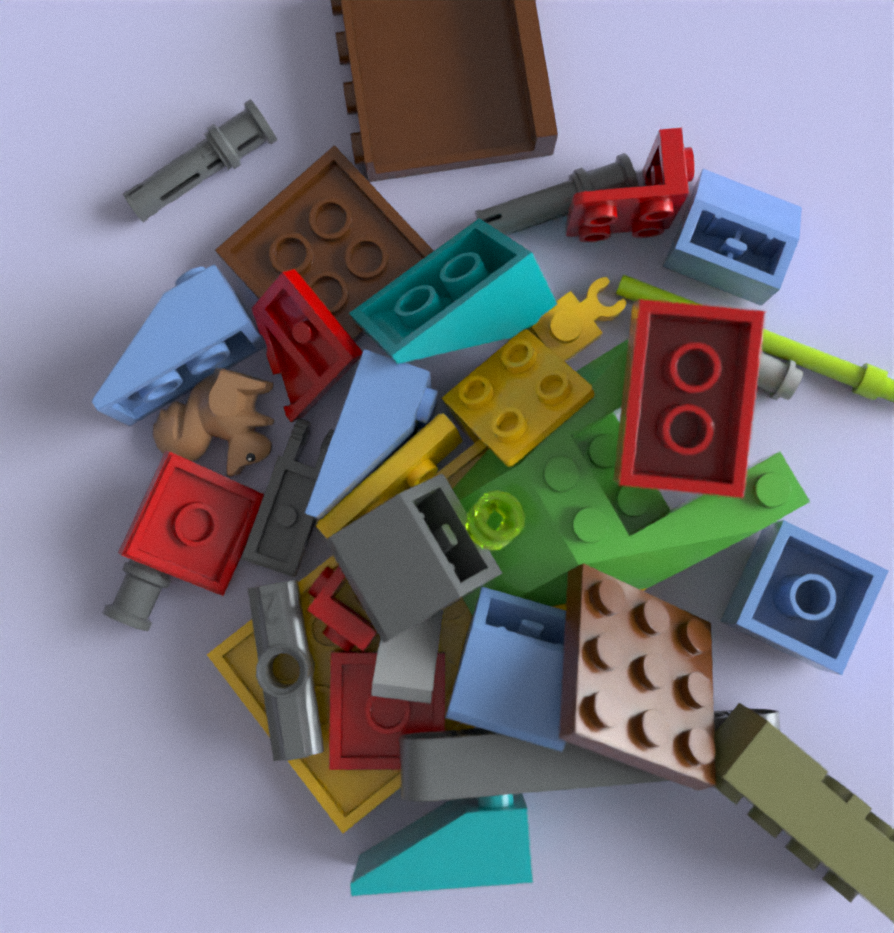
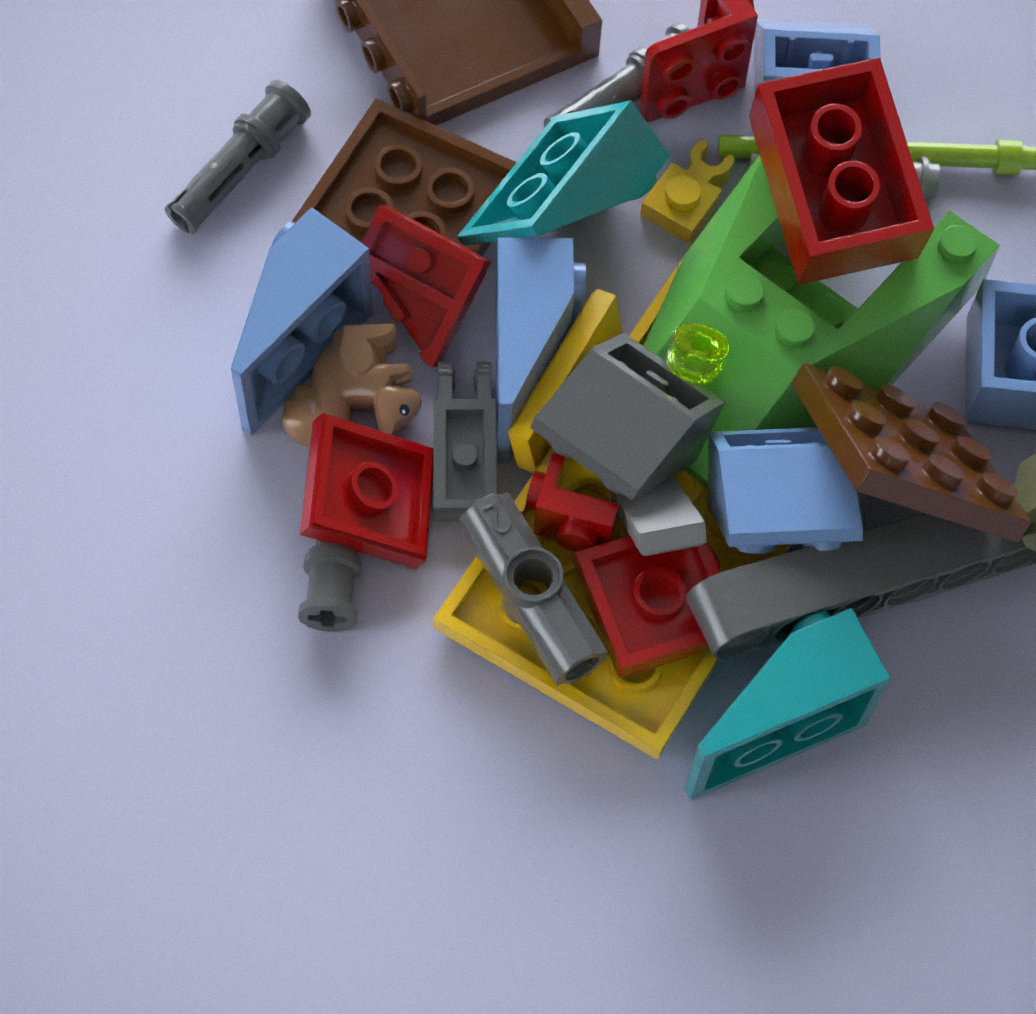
camera: 25 degrees left, 20 degrees down
yellow bracket [441,329,595,467] -> none

